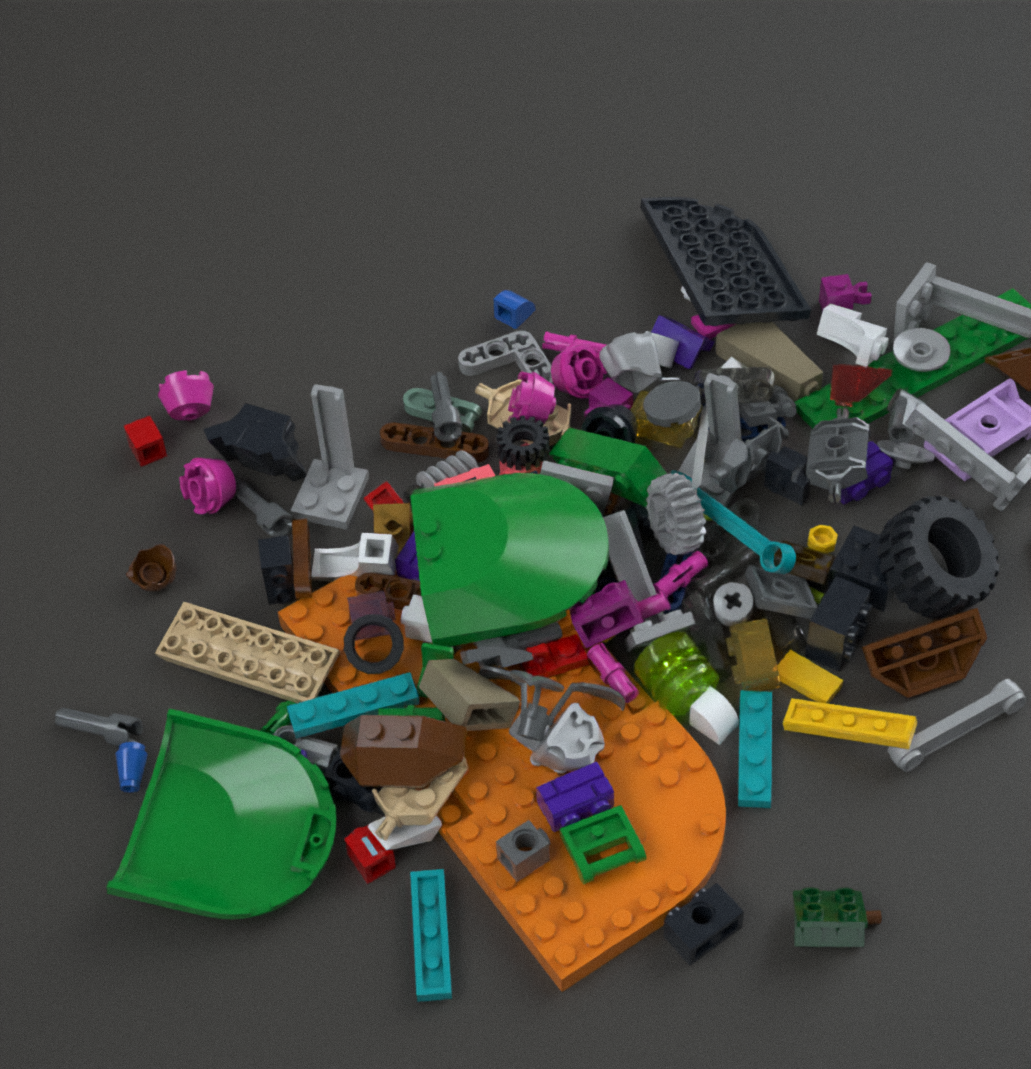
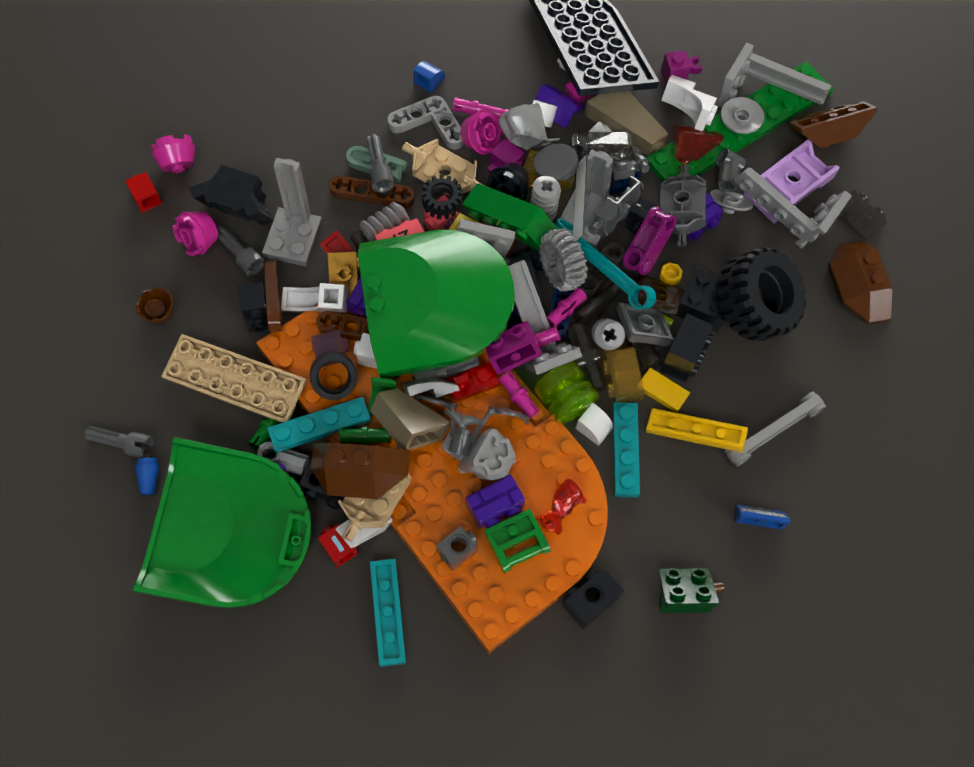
camera: 10 degrees left, 15 degrees up
dark pink cone [508,371,556,425] -> none
reddish brown wedge [862,608,988,698] -> none
none -> light grey piece [531,176,561,221]
none -> clear red animal [535,478,587,535]
none -> magenta piece [623,206,677,275]
none -> blue slope [734,504,790,530]

